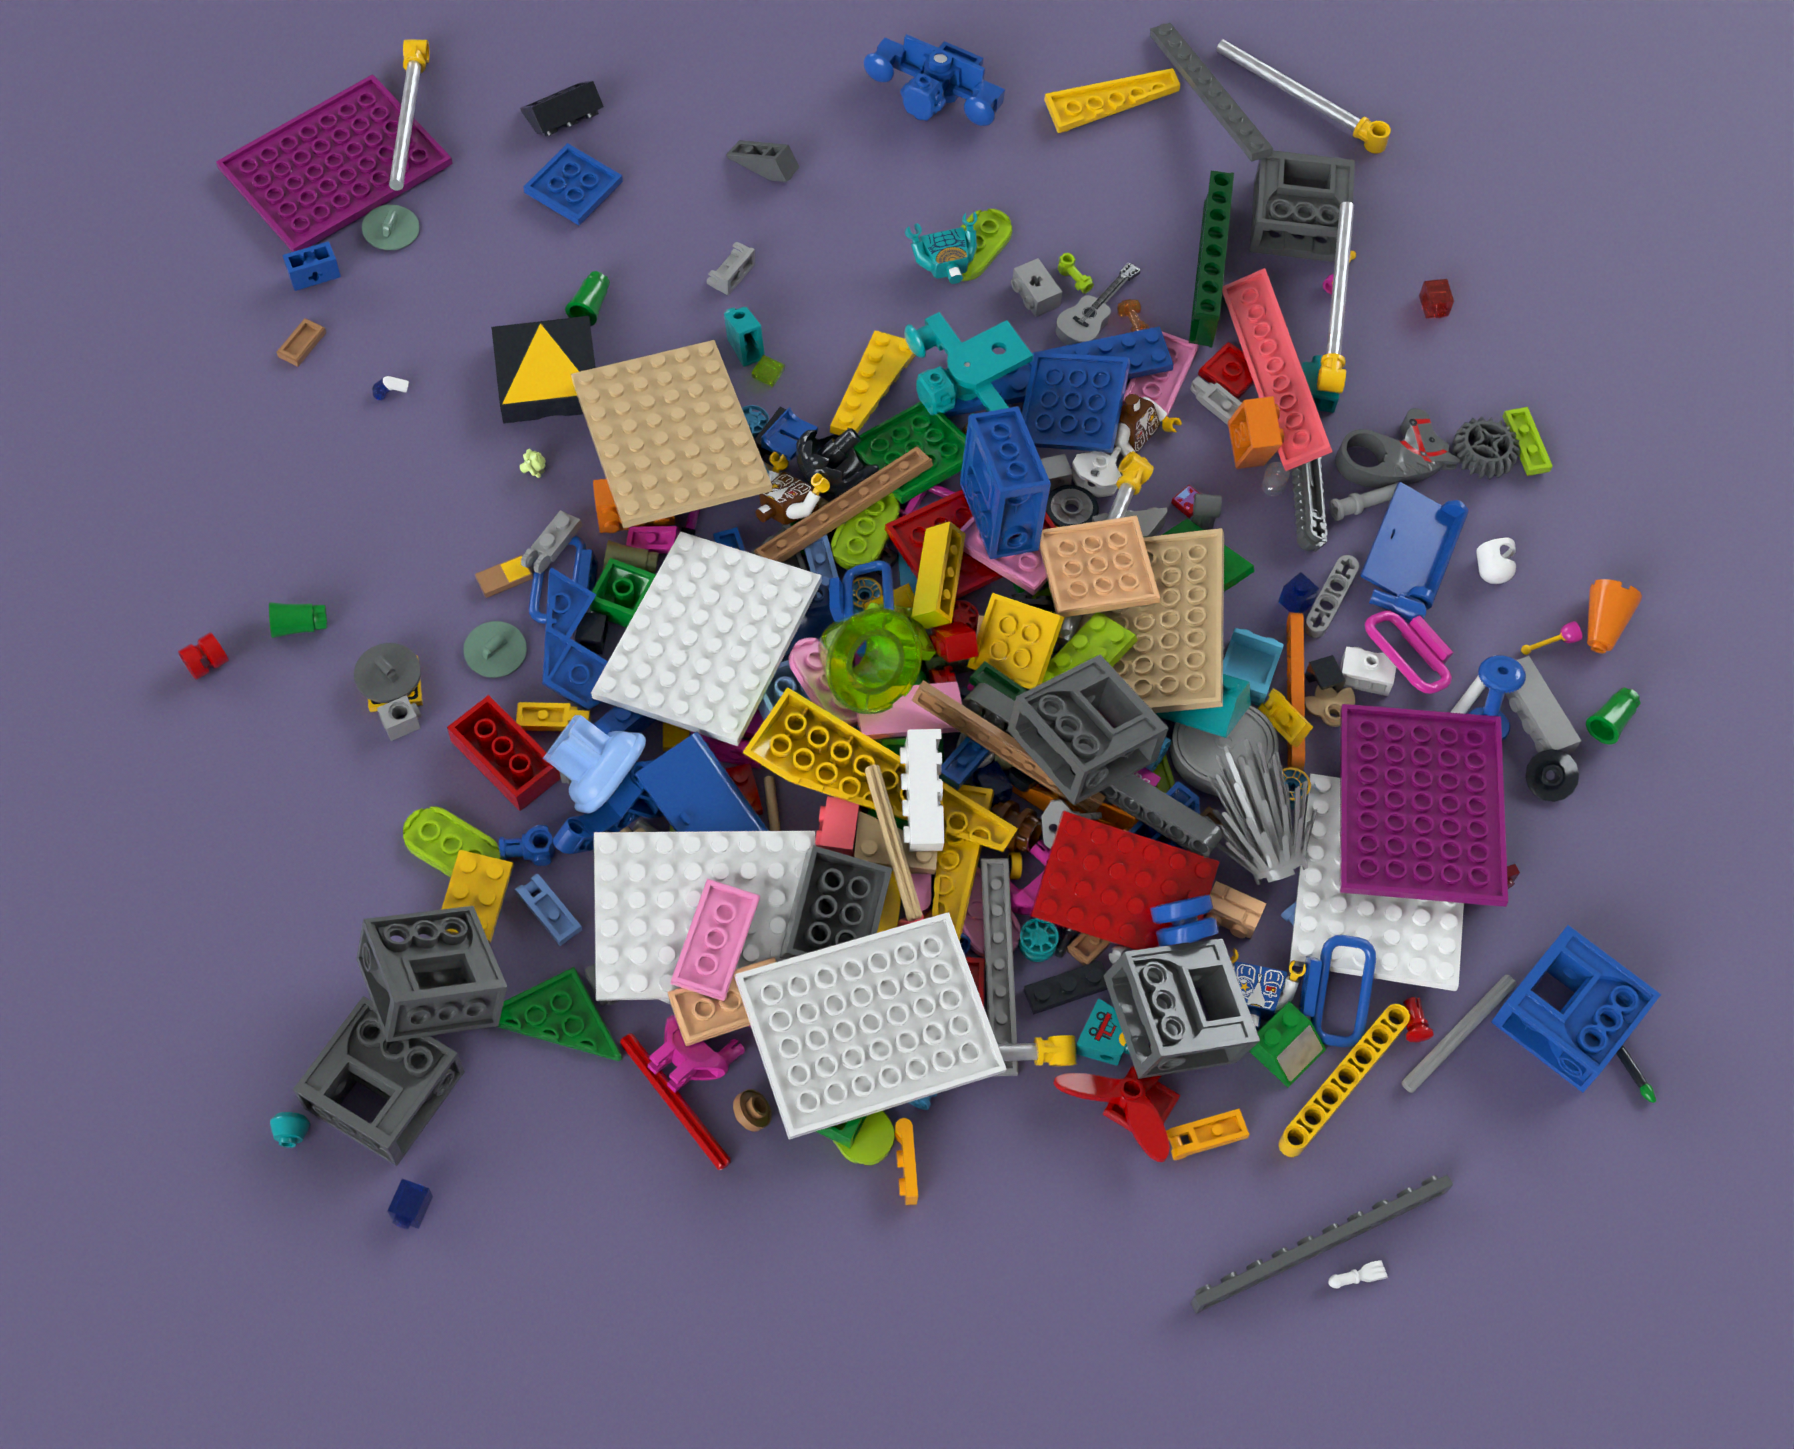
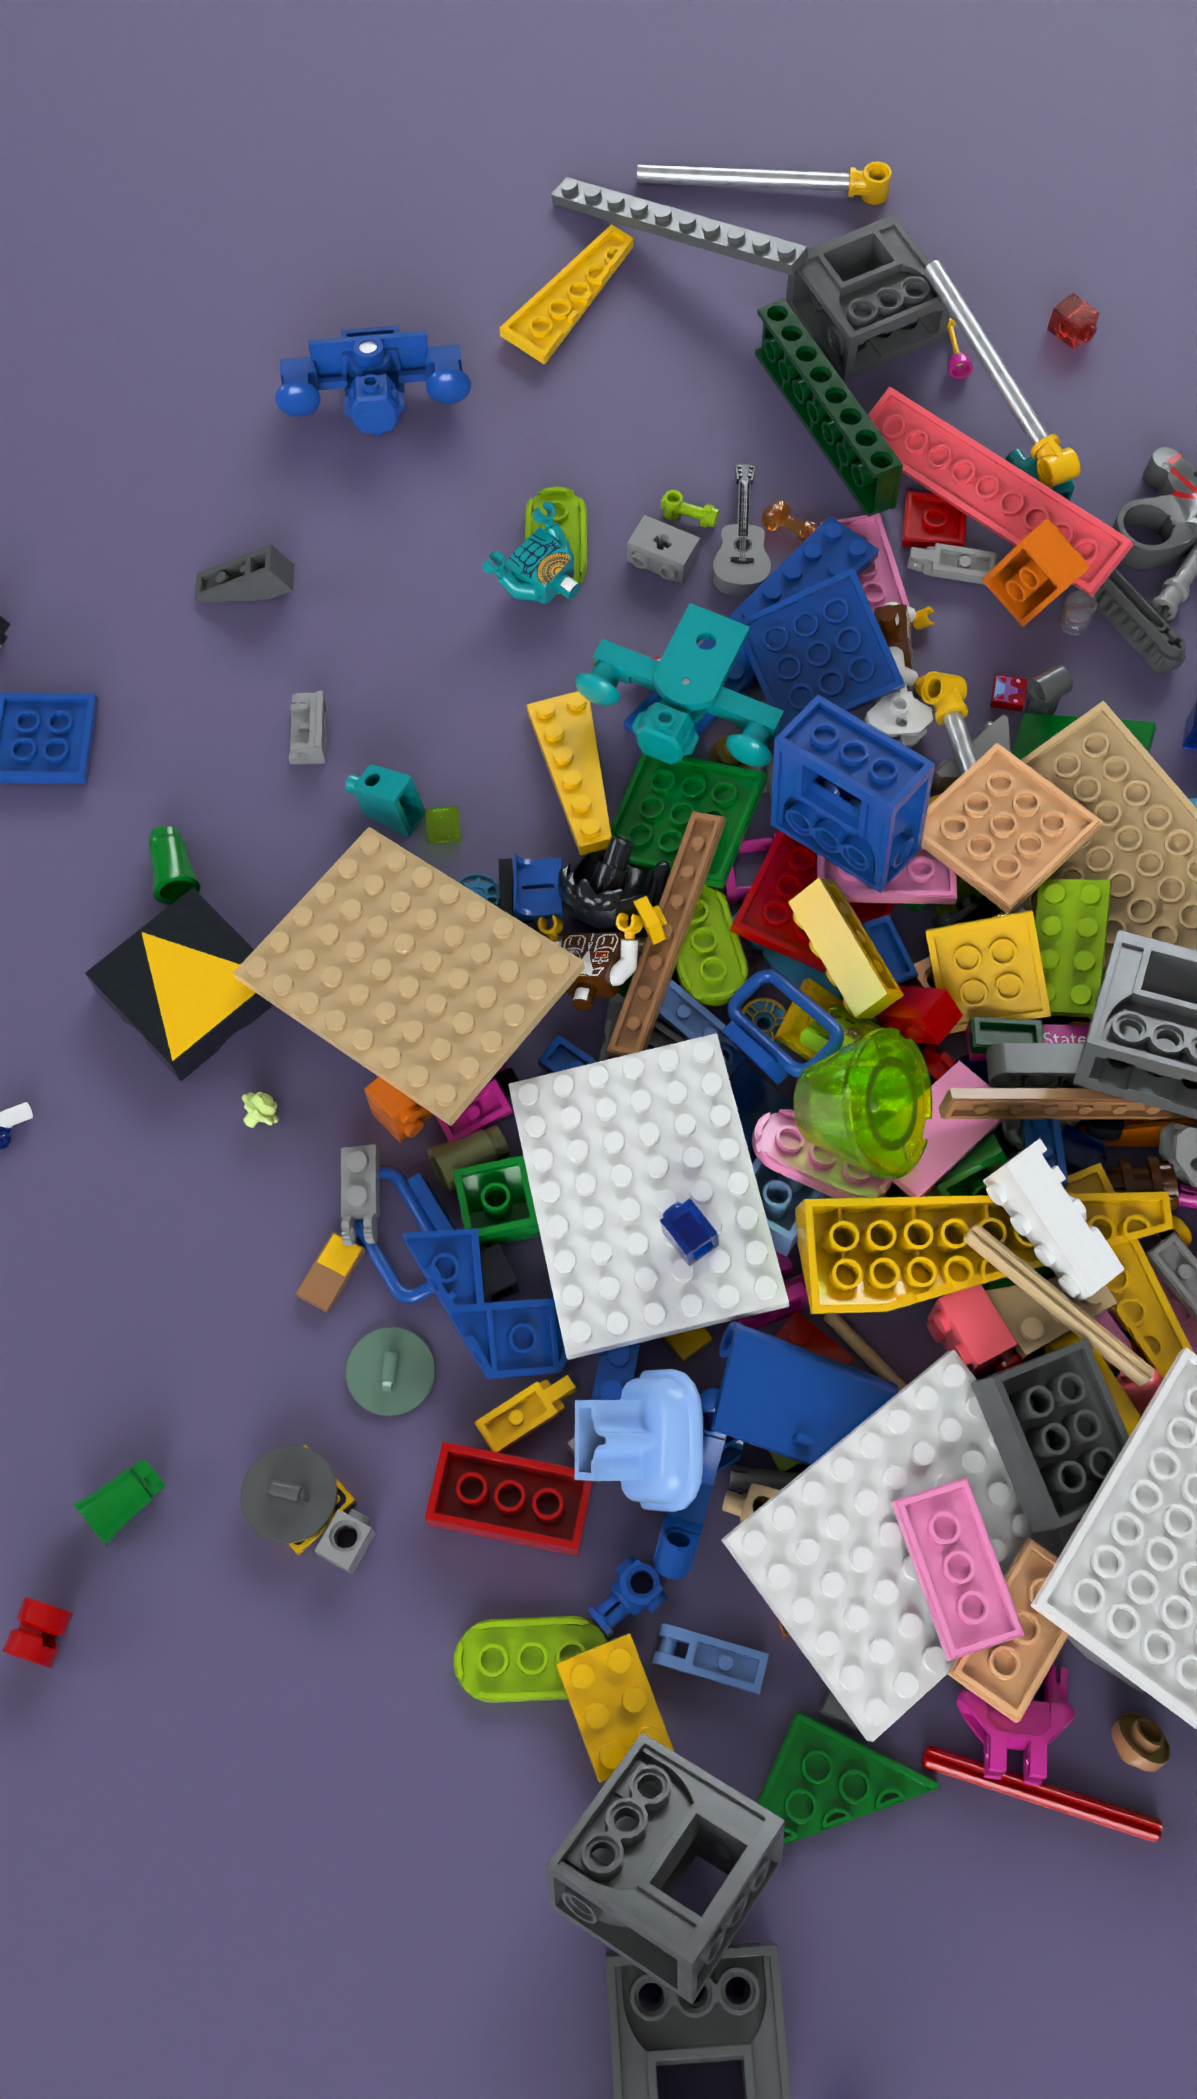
camera: 30 degrees left, 5 degrees up
none -> yellow plate [634,896,667,945]
none -> clear blue brick [660,1198,719,1266]
none -> blue tile [862,915,919,985]

